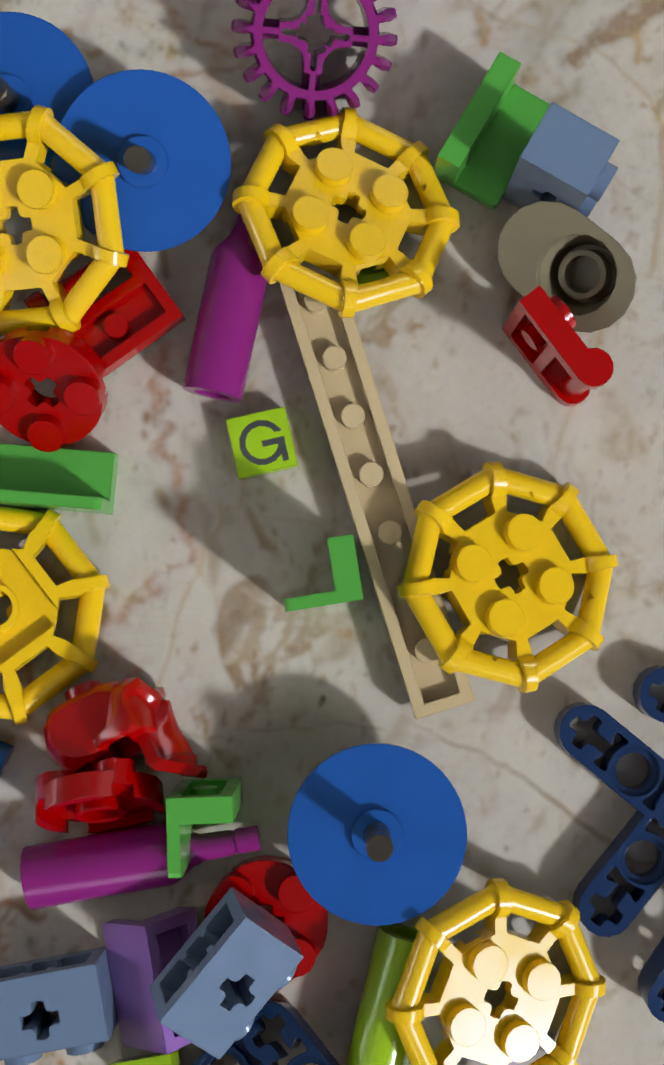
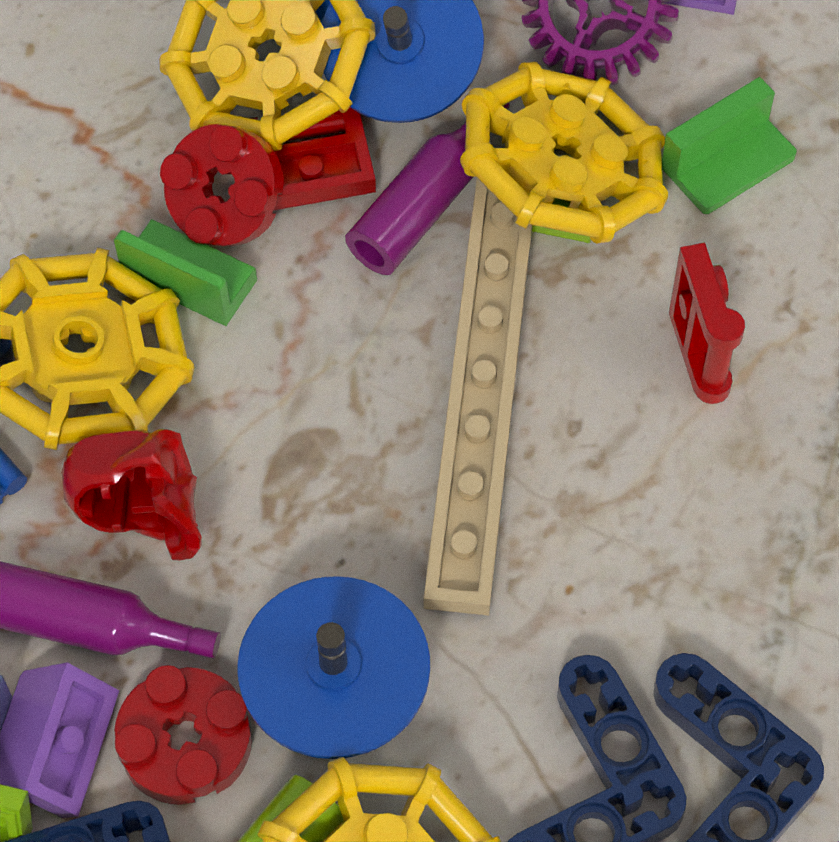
camera: 25 degrees right, 25 degrees down
red plate [35,758,165,834] -> none
sand blue brick [149,887,304,1060] -> none
bright green panel [165,777,243,878] -> none
lime tile [226,406,299,481] -> none
bright green panel [283,534,364,612] -> none
yellow plate [397,461,619,693] -> none
dark tan piece [498,201,637,333] -> none
sand blue brick [502,102,620,218] -> none

